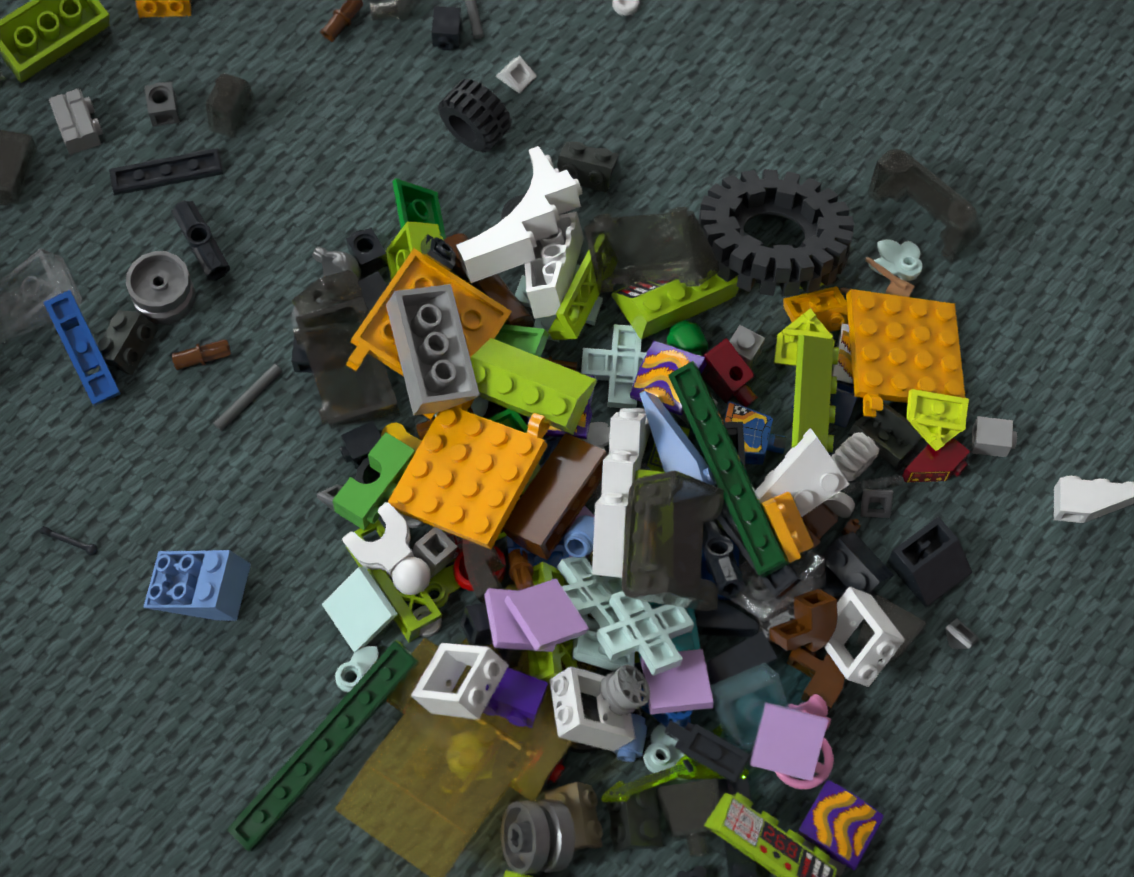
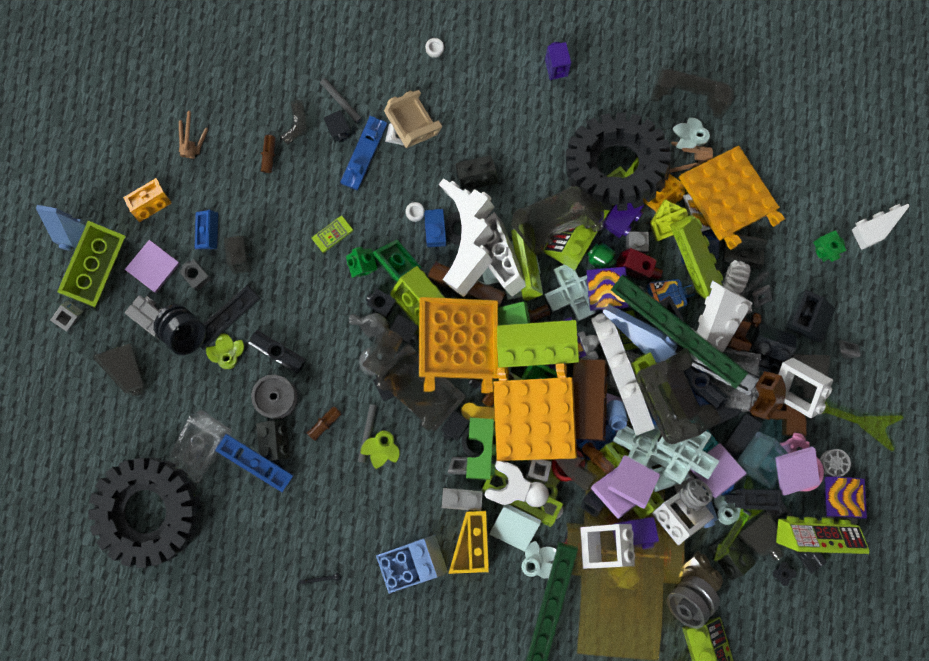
camera: 30 degrees left, 15 degrees up
light grey slope [386,284,479,416] -> none
black slope [421,234,456,270] -> none
black tyre [438,79,512,153] -> none
light orange bracket [761,492,814,563] -> none
dark red slope [901,438,970,482] -> none
neon yellow slope [907,389,969,451] -> none
light grey brick [971,416,1017,457] -> none
none -> lavender tile [125,240,180,293]
none -> black wheel [153,304,206,356]
none -> blue slope [195,210,218,249]
none -> lime plate [206,333,244,369]
none -> lime tile [312,215,353,254]
none -> blue hinge [340,116,387,191]
none -> green brick [346,247,378,278]
none -> lime plate [360,431,399,469]
none -> tan panel [384,90,442,148]
none -> white tile [406,202,425,222]
none -> blue slope [424,209,446,248]
none -> light grey brick [442,488,483,511]
none -> yellow wedge [449,511,489,574]
none -> dark purple brick [545,42,571,80]
none -> dark purple brick [601,203,644,239]
none -> clear neon green piece [810,402,903,451]
none -> green brick [813,230,846,262]
none -> light grey wheel [820,449,851,477]

